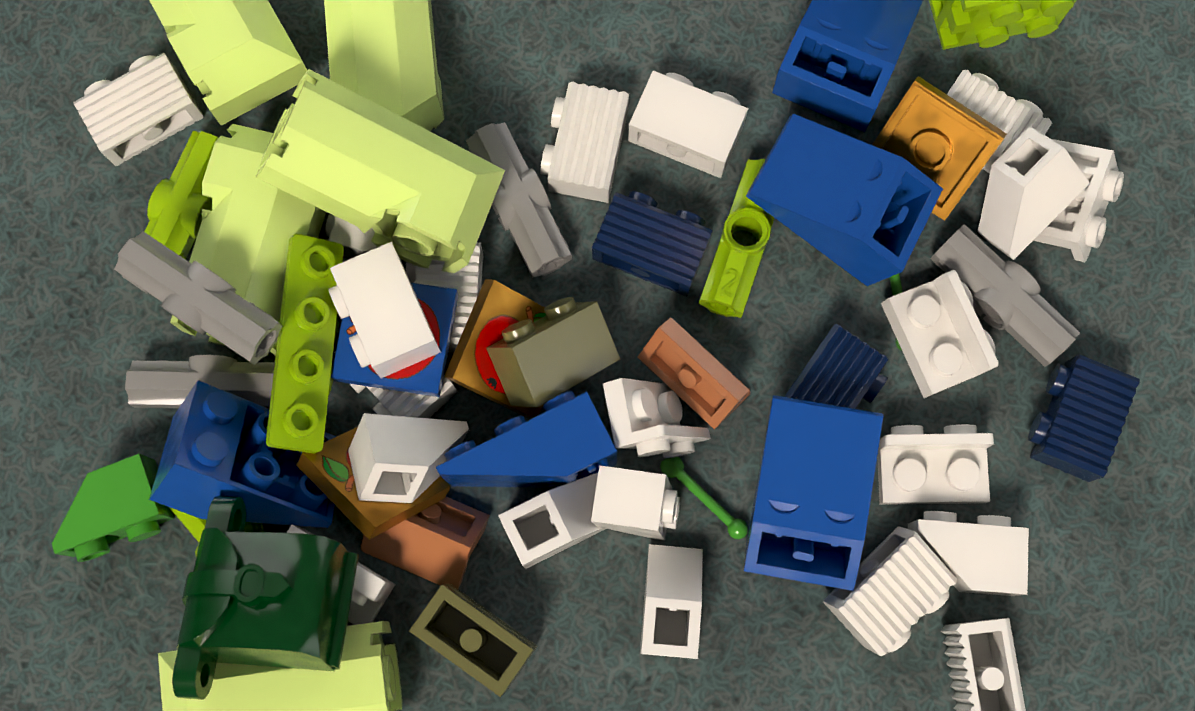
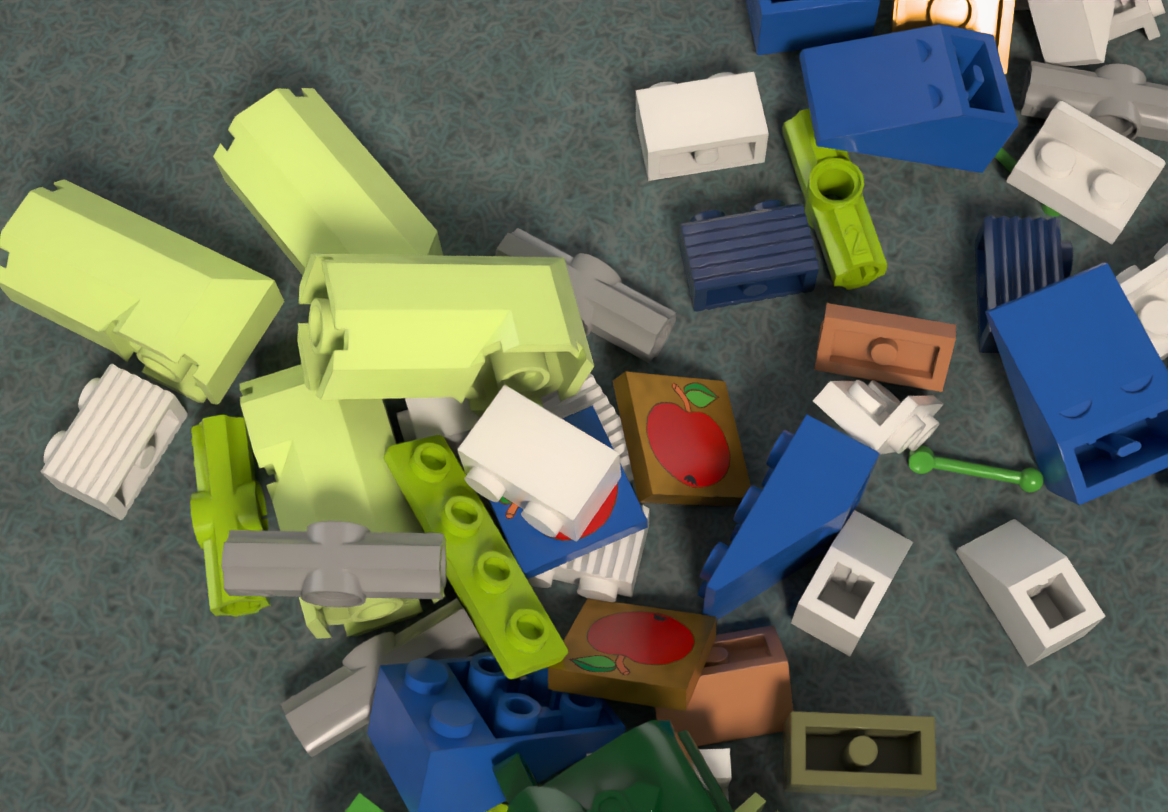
camera: 30 degrees left, 10 degrees down
white slope [348,413,469,503] -> none
olive brick [486,297,620,407] -> none
white brick [540,82,629,203] -> none
white slope [591,465,680,540] -> none

